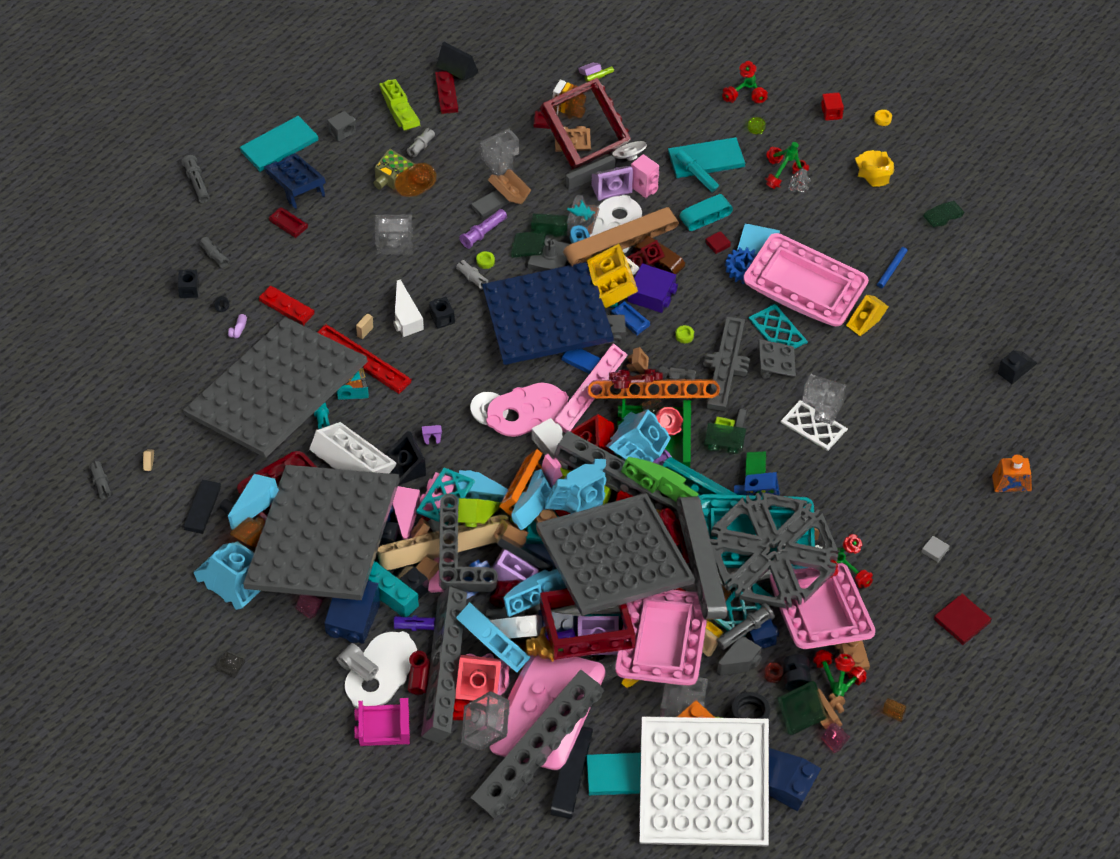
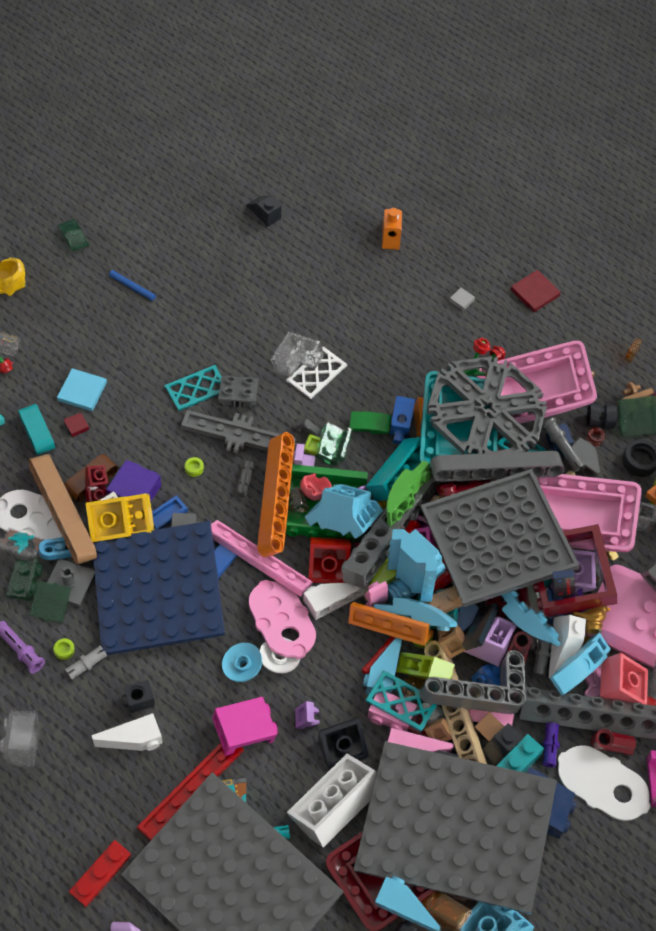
camera: 90 degrees left, 5 degrees up
light grey piece [336,643,379,681] -> none
tan tile [356,314,373,339] -> none
dark red plant [609,369,663,389] -> none
medium nougat tile [627,347,649,374] -> none
blue gear [725,247,757,284] -> none
bright pink wedge [743,233,868,326] -> none
red plant [813,650,867,697] -> none
yellow slope [846,295,889,336] -> none
none -> dark pink panel [212,697,278,756]
none -> medium azure dish [222,643,262,682]
none -> lavender bracket [293,444,315,466]
none -> black tile [552,569,575,598]

